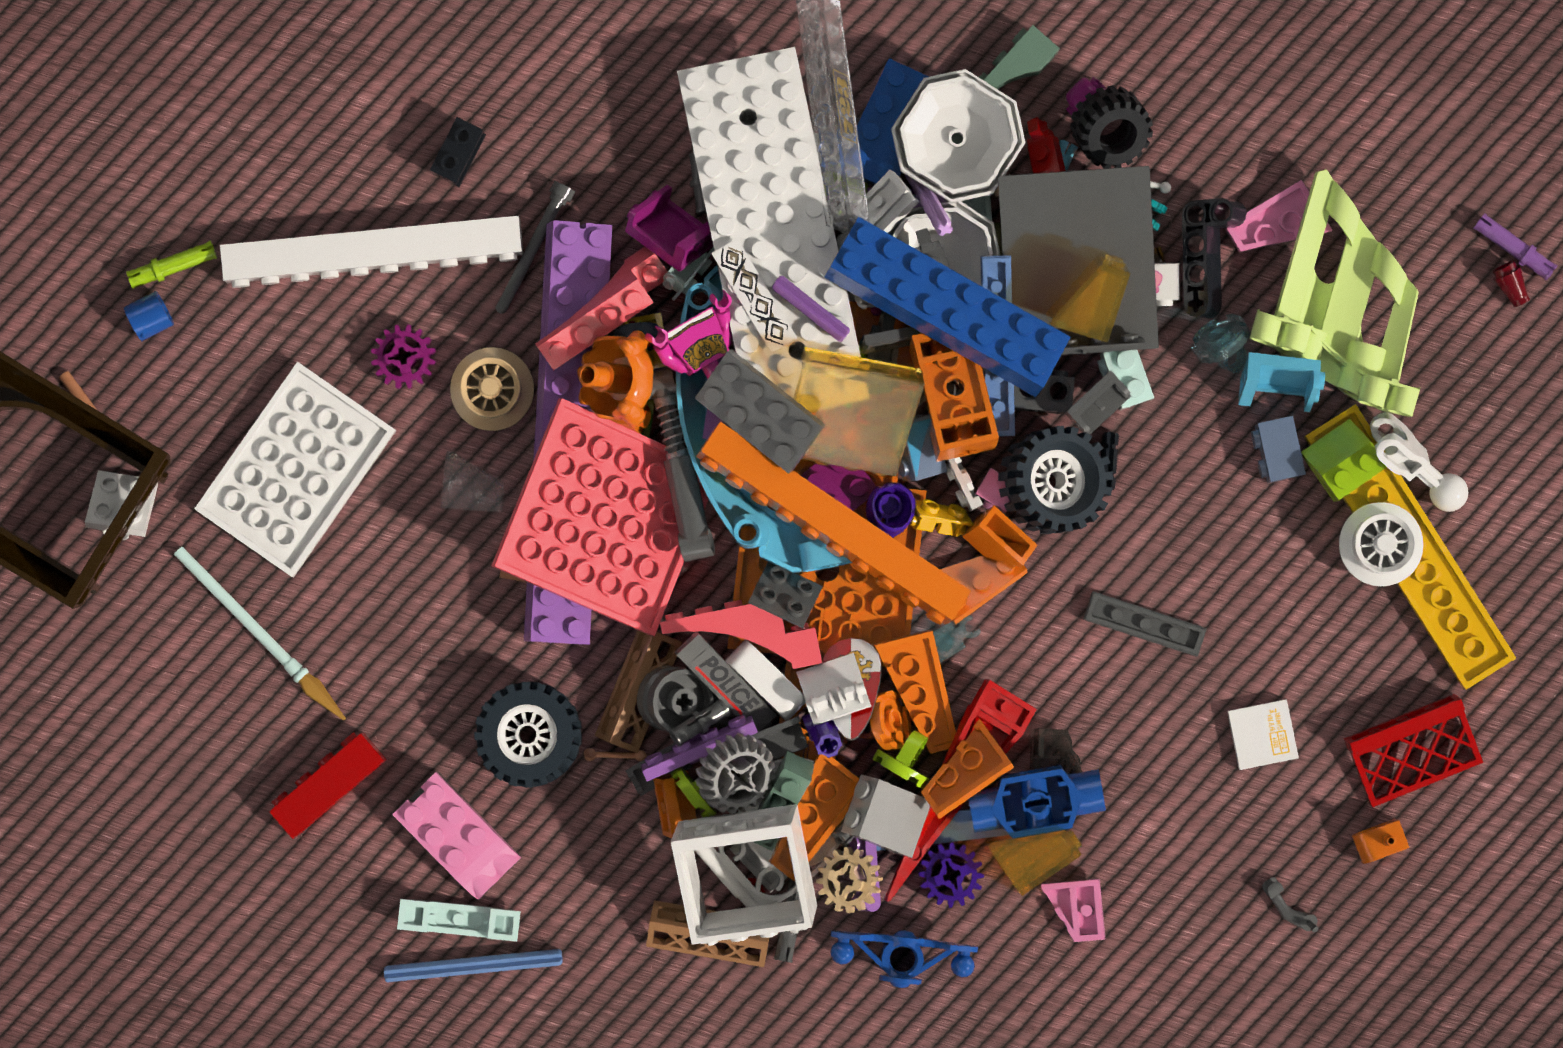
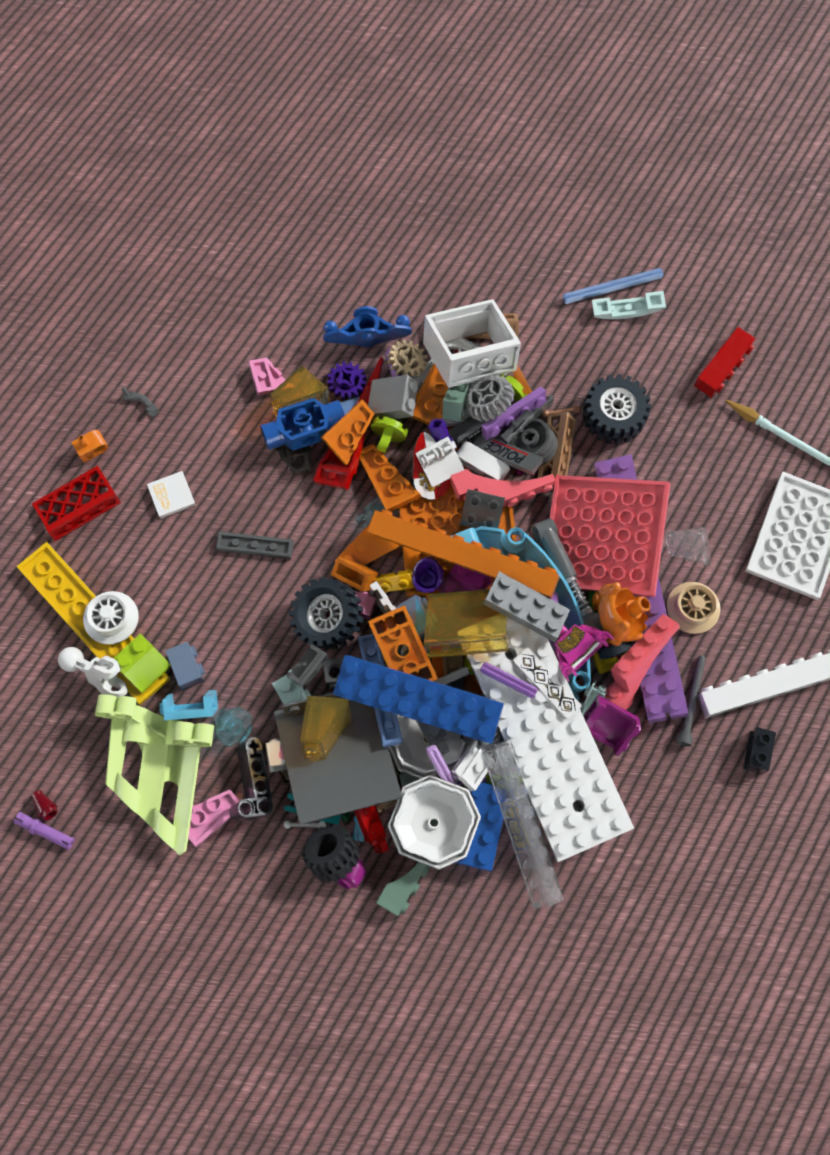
camera: 165 degrees right, 15 degrees down
magenta gear [371,324,436,389] -> none
bright pink piece [392,771,522,900] -> none
orange tile [859,690,911,751] -> none
black axle [1101,432,1119,490] -> none

